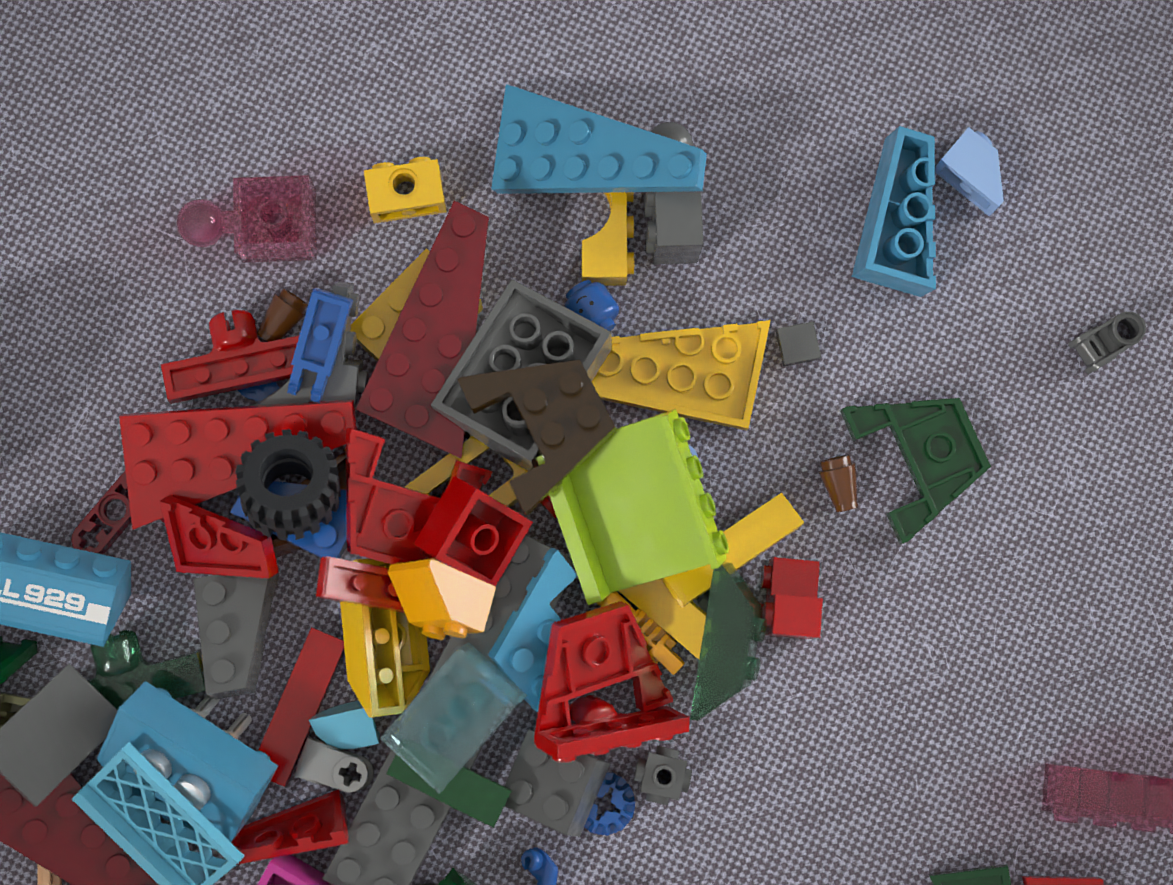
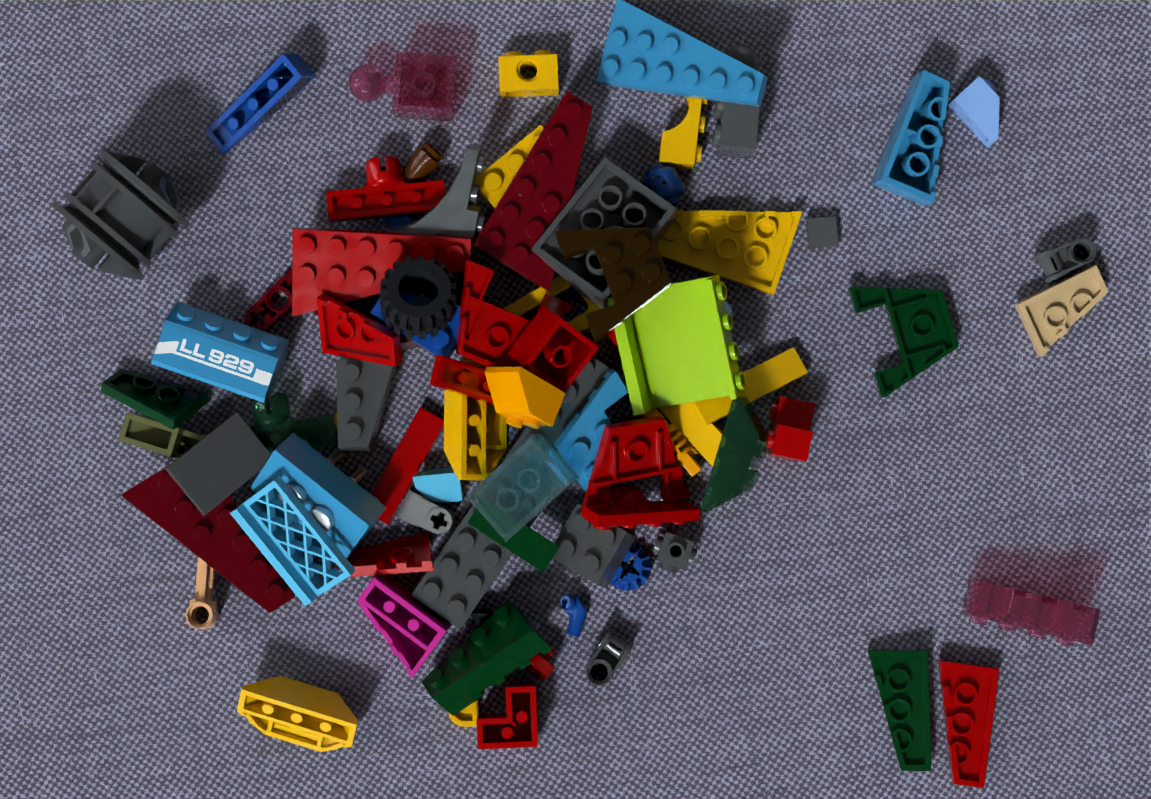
camera: 15 degrees right, 5 degrees up
blue hinge [287,288,353,403] -> none
reddish brown cone [819,455,858,512] -> none
none -> blue slope [205,53,316,154]
none -> tan wing [1014,265,1109,357]

